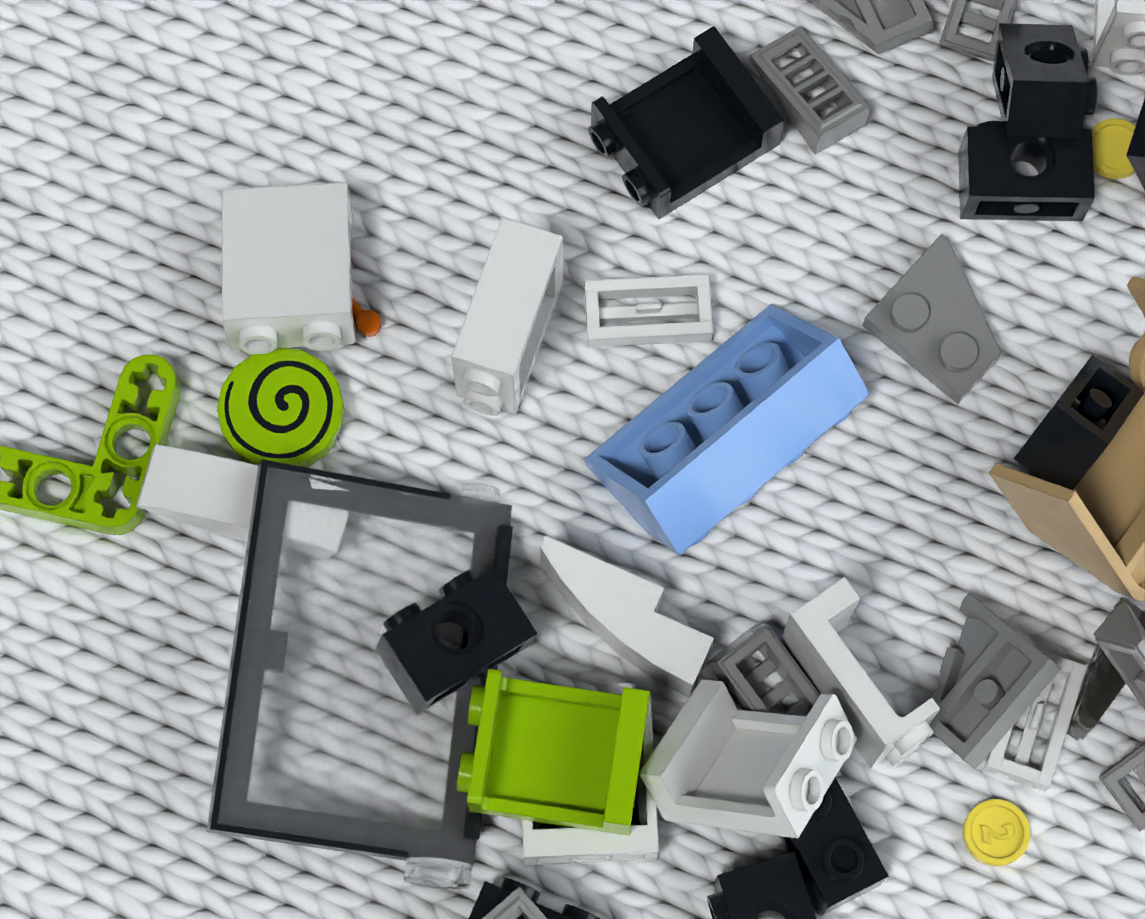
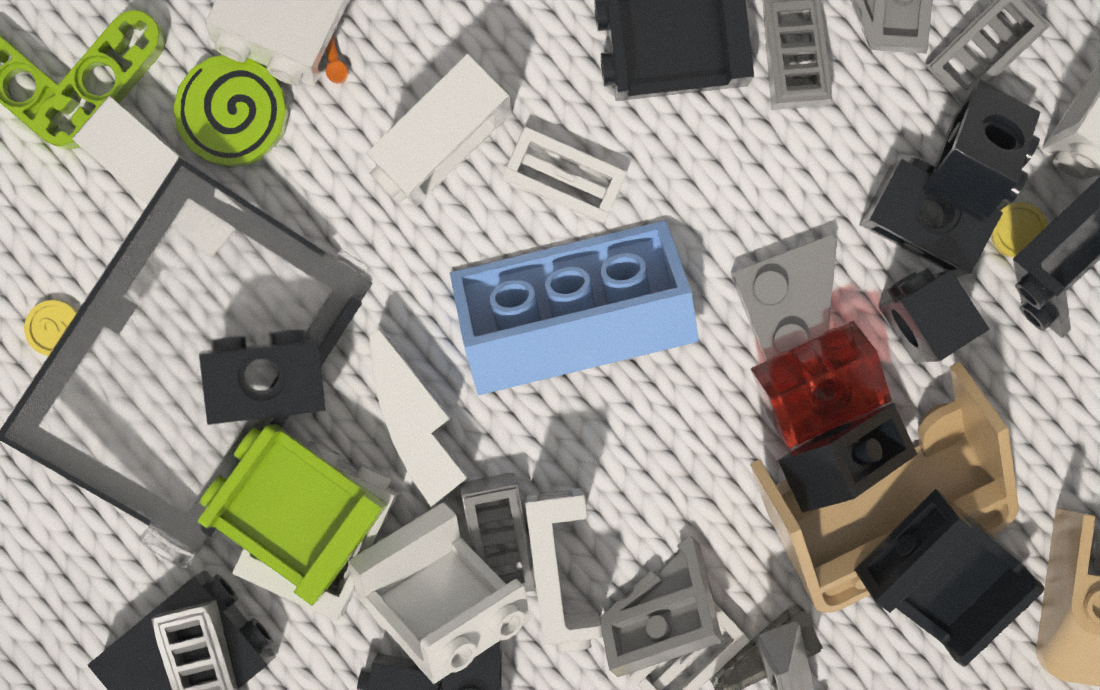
camera: 25 degrees right, 15 degrees up
none -> light yellow piece [24,300,77,356]
none -> clear red brick [750,320,892,449]
none -> black brick [878,268,989,363]

